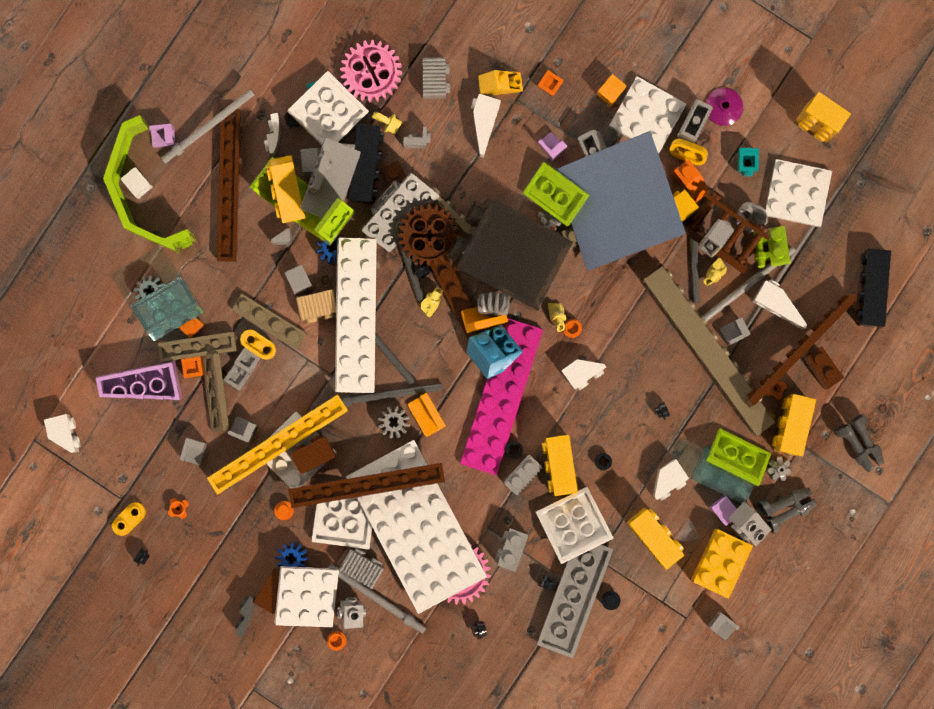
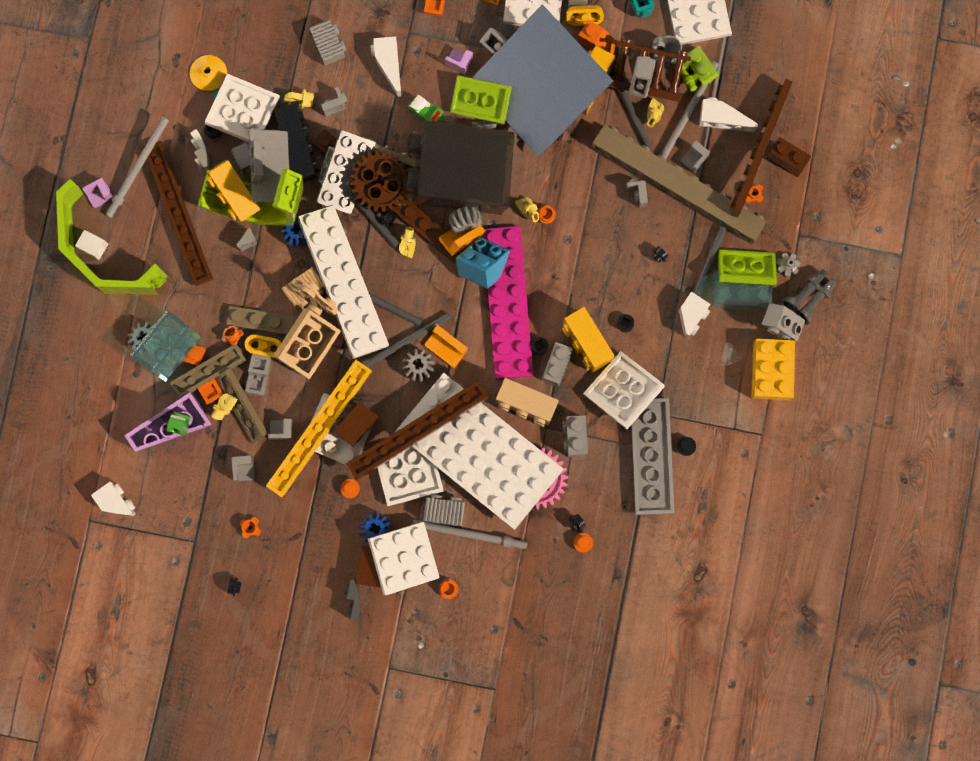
camera: 20 degrees left, 5 degrees down
yellow plate [112,502,146,536] -> none
light grey panel [285,265,313,295] -> none
light grey brick [337,597,366,629] -> none
bright pink gear [340,40,402,103] -> none
yellow slope [478,70,523,95] -> none
black plate [538,575,556,591] -> none
white slope [561,359,606,390] -> none
yellow brick [626,508,684,570] -> none
light grey panel [707,611,739,640] -> none
lavender panel [709,496,736,526] -> none
yellow brick [772,394,816,456] -> none
dark grey piece [834,413,884,472] -> none
black brick [856,248,891,328] -> none
none -> bright green leg [167,412,191,436]
none -> yellow dish [190,55,227,92]
none -> light yellow piece [211,394,238,420]
none -> orange plate [222,326,244,345]
none -> tan brick [273,308,341,379]
none -> tan plant [290,278,338,316]
none -> bright green leg [408,95,445,130]
none -> tan brick [496,378,559,427]
none -> orange plate [573,533,593,553]
none -> light grey bracket [626,179,648,208]
none -> dark grey bar [693,226,726,297]

